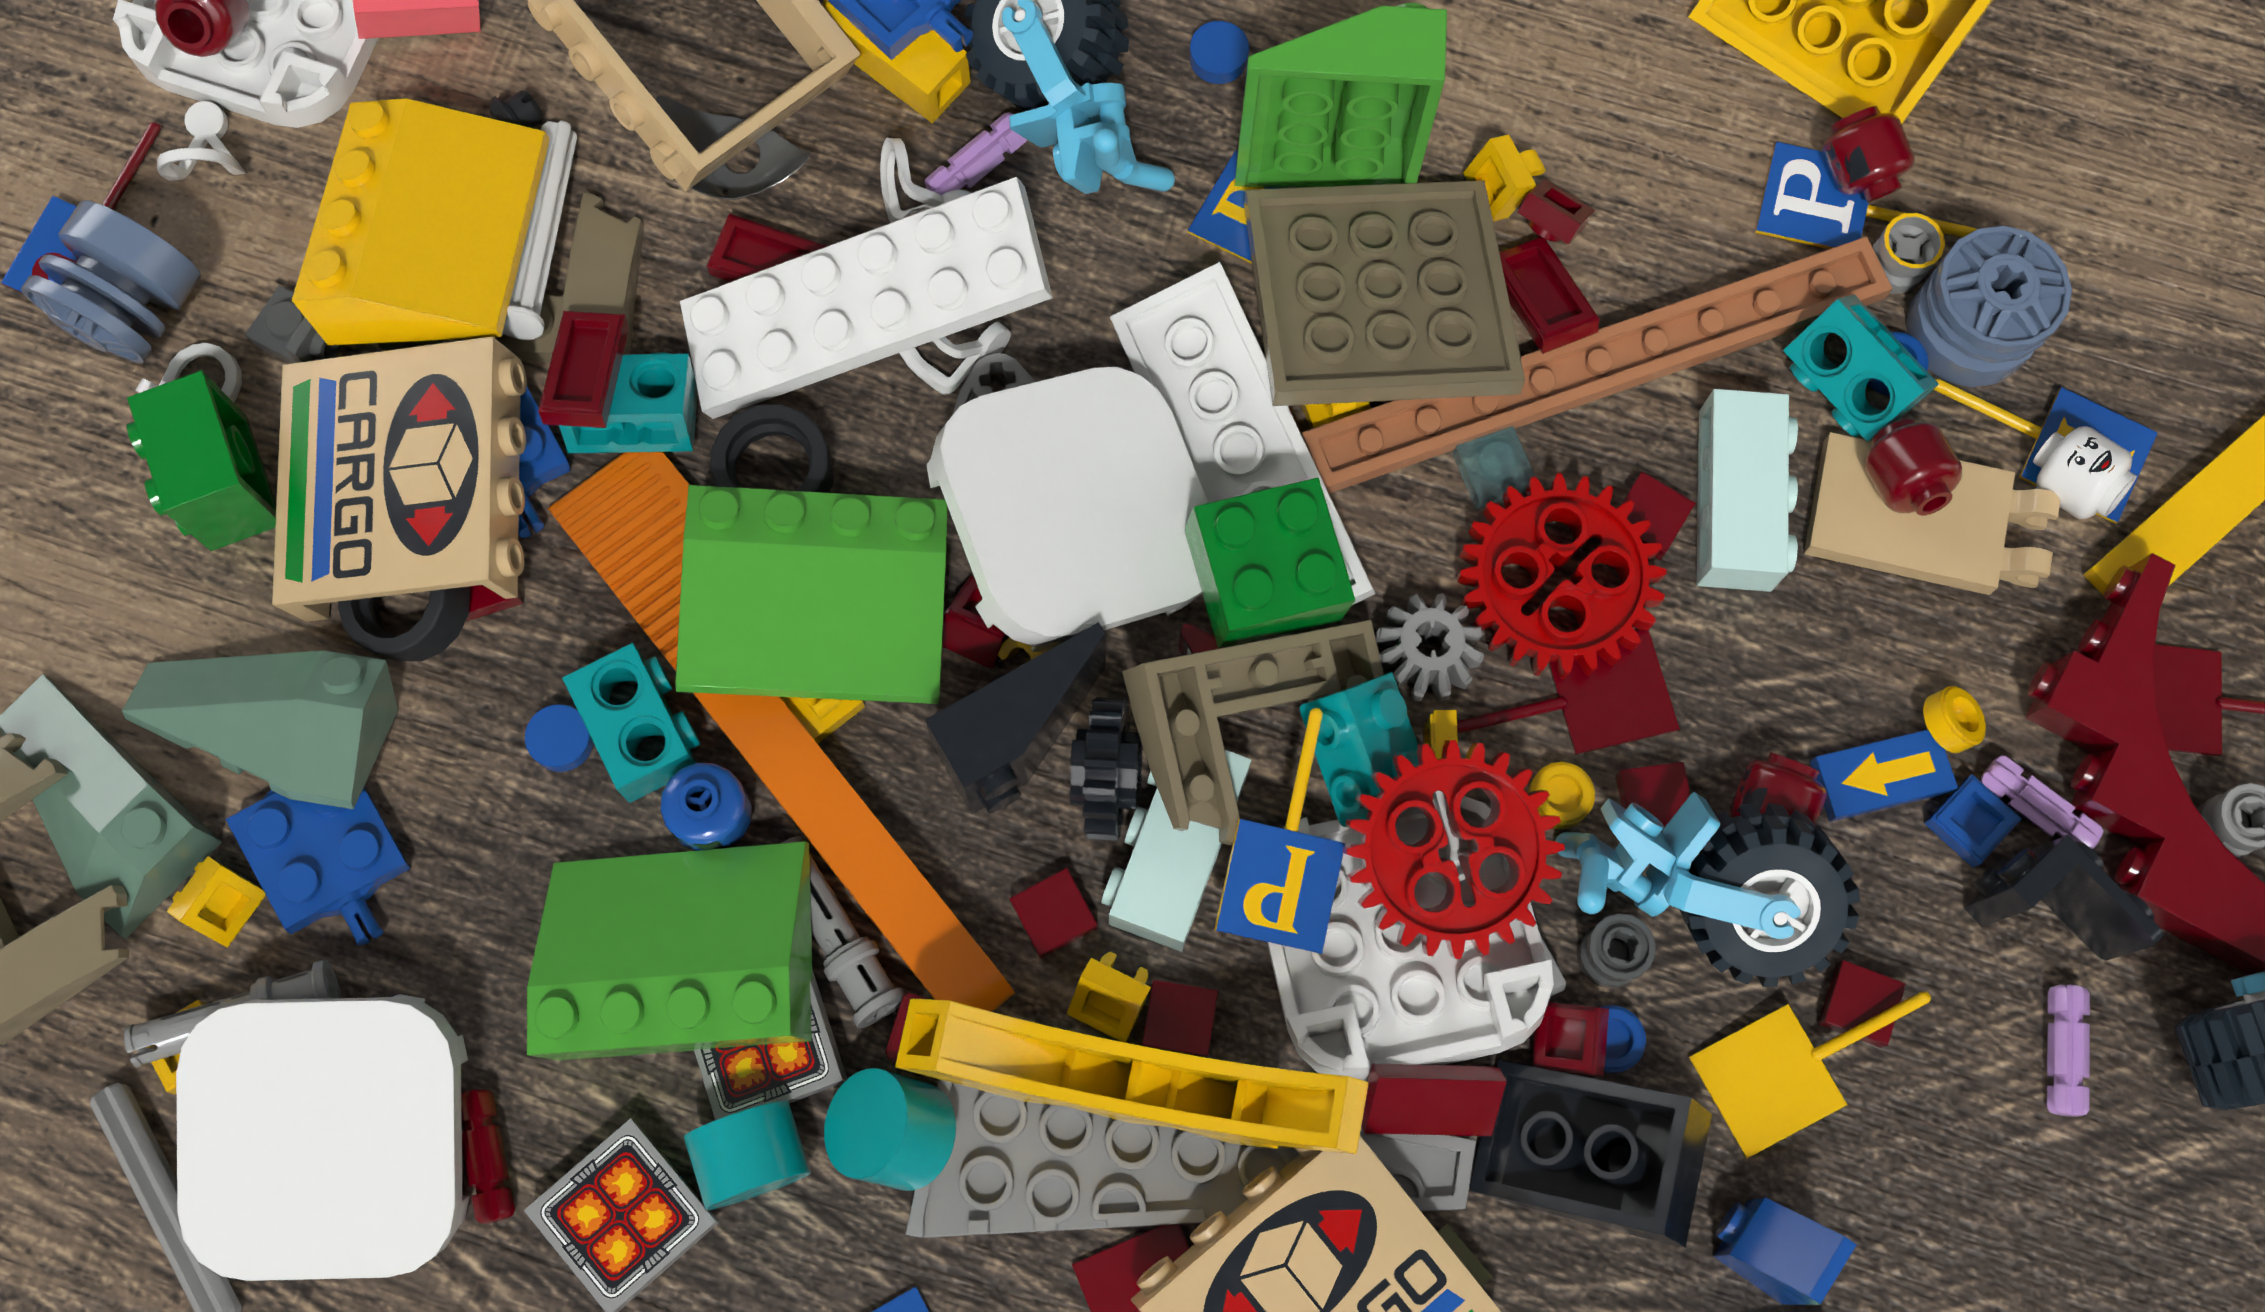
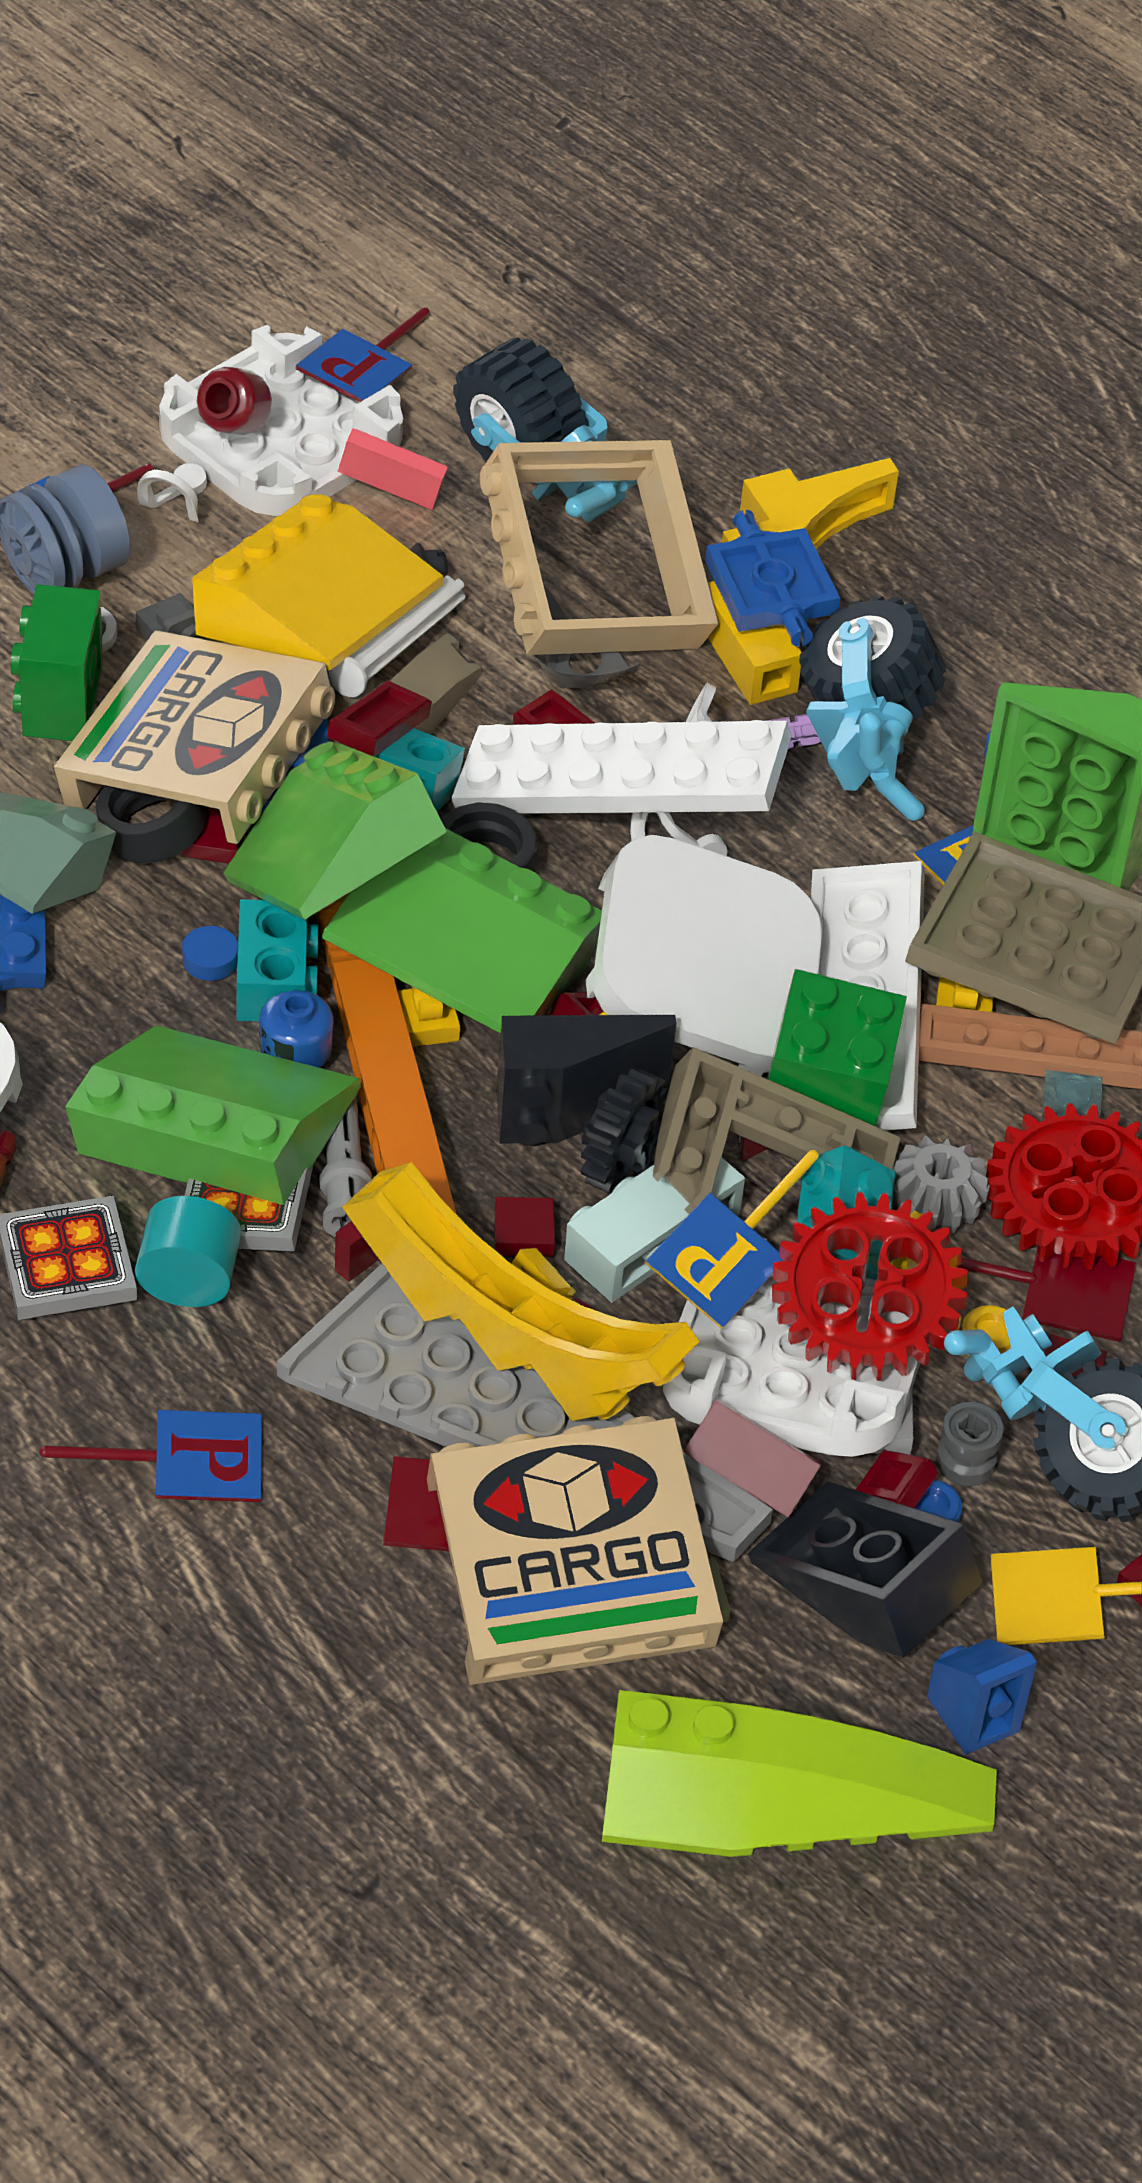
camera: 25 degrees right, 25 degrees down
teal piece [824,1068,956,1191] -> none
none -> bright green slope [224,742,447,920]

